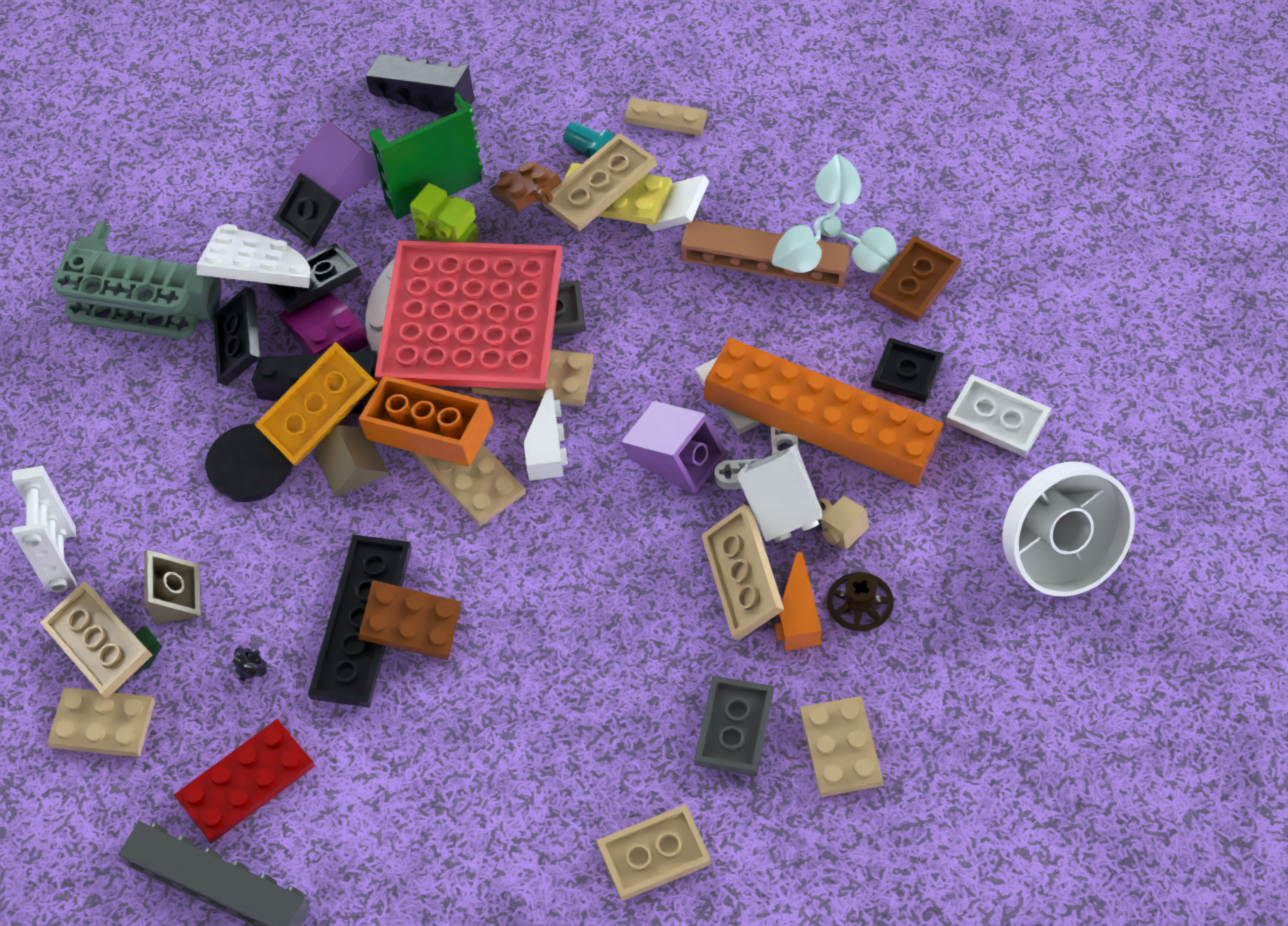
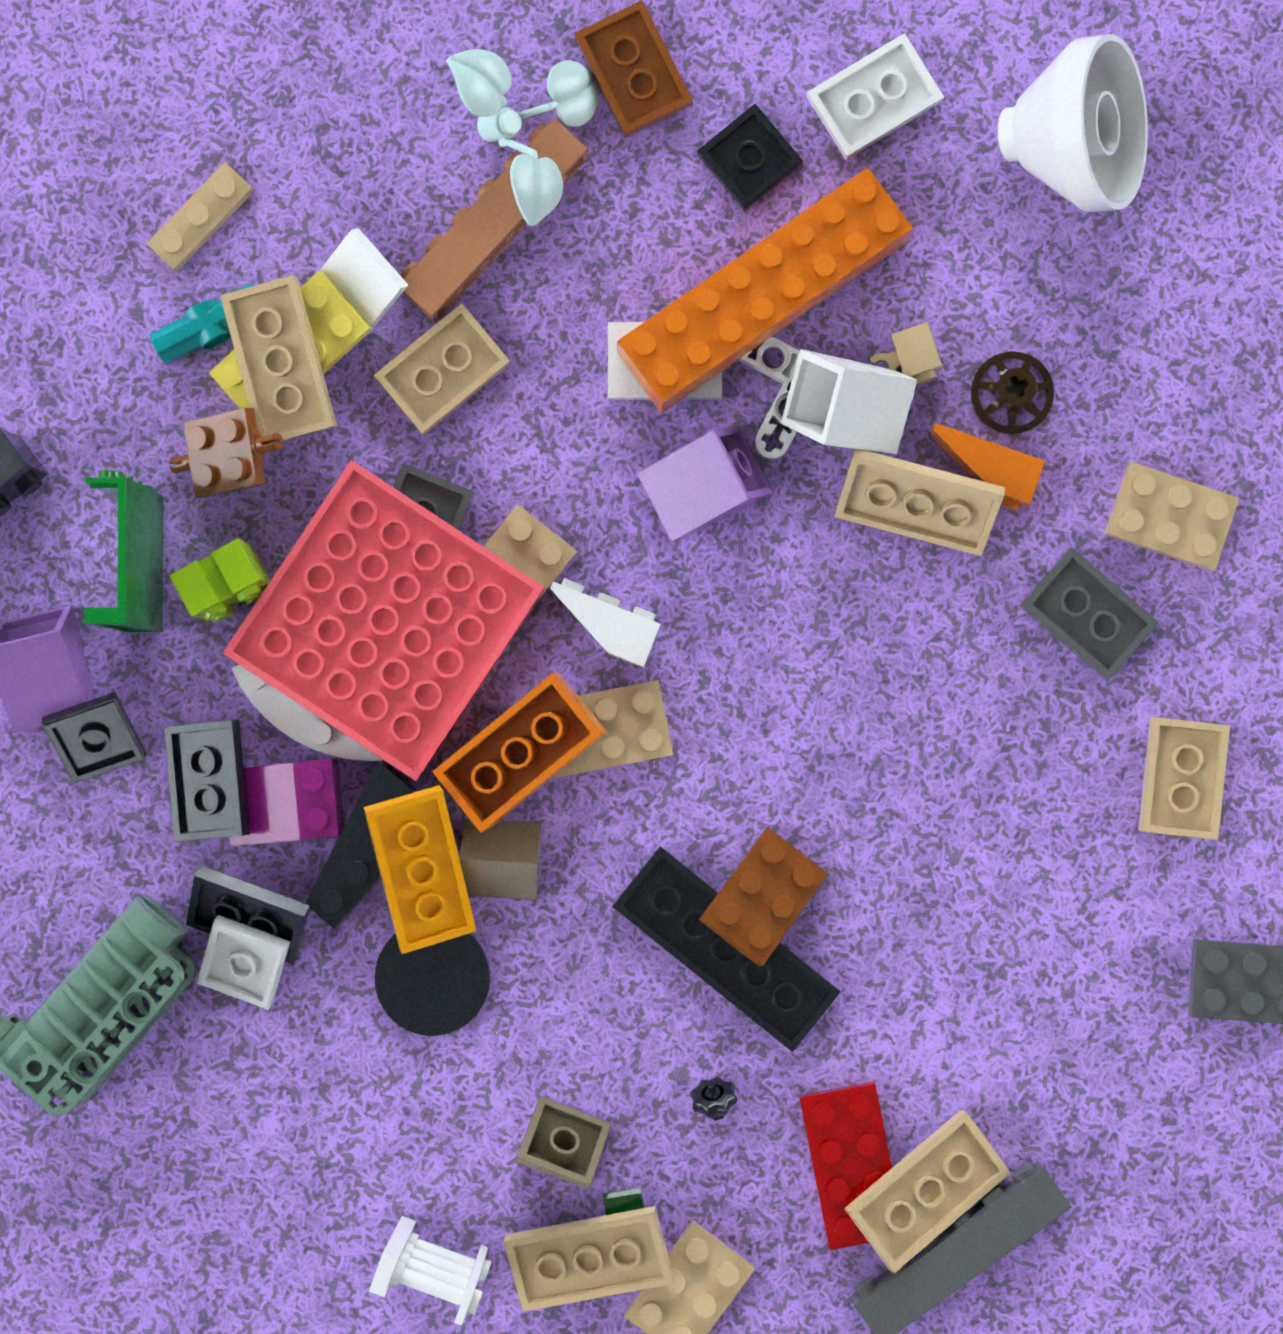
camera: 60 degrees left, 30 degrees up
white plate [196,224,311,288] -> none
none -> white tile [197,915,291,1010]
none -> tan plate [374,303,511,436]
none -> tan plate [844,1110,1011,1273]

